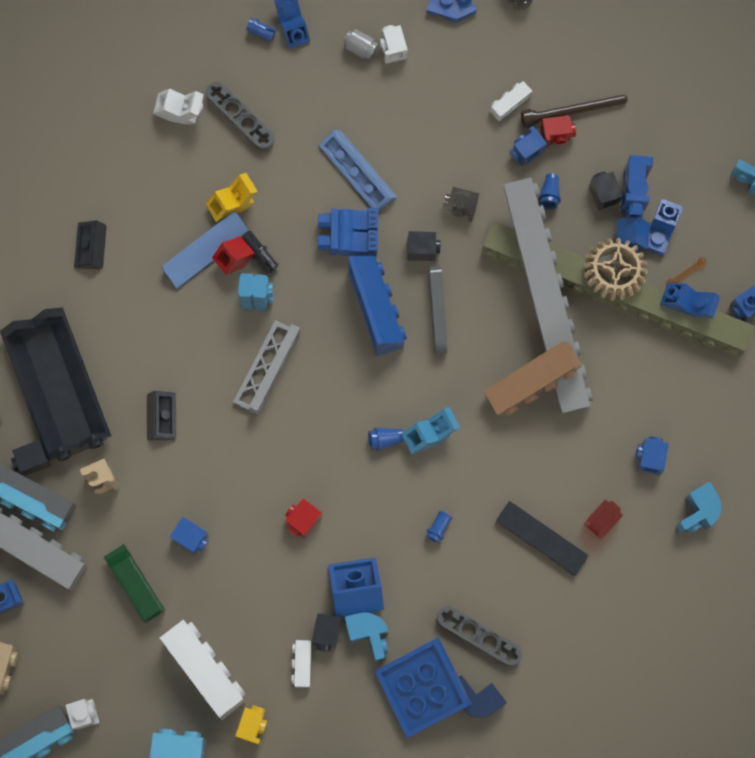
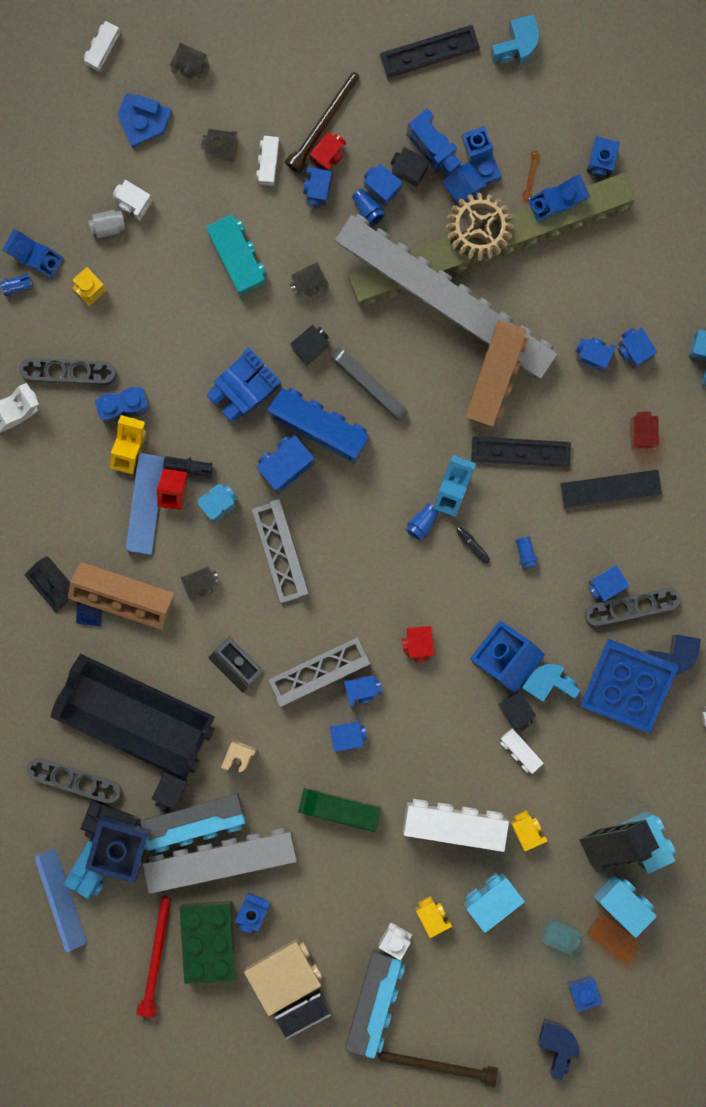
camera: 40 degrees left, 10 degrees up
medium blue slope [318,130,397,212] -> none
none -> medium nougat brick [68,562,174,630]
none -> yellow brick [72,267,107,306]
none -> clear blue slope [76,602,103,627]
none -> blue brick [95,387,150,422]
none -> clear smoke brick [181,567,221,602]
none -> clear smoke brick [201,129,238,162]
none -> teal brick [206,214,267,297]
none -> blue piece [257,436,315,495]
none -> light grey fence [268,637,370,707]
none -> blue brick [345,675,383,706]
none -> blue brick [364,163,403,206]
none -> black tile [380,25,480,78]
none -> yellow brick [415,896,452,938]
none -> black piece [456,527,490,564]
none -> black tile [471,436,571,467]
none -> blue brick [575,338,616,372]
none -> blue brick [588,565,629,602]

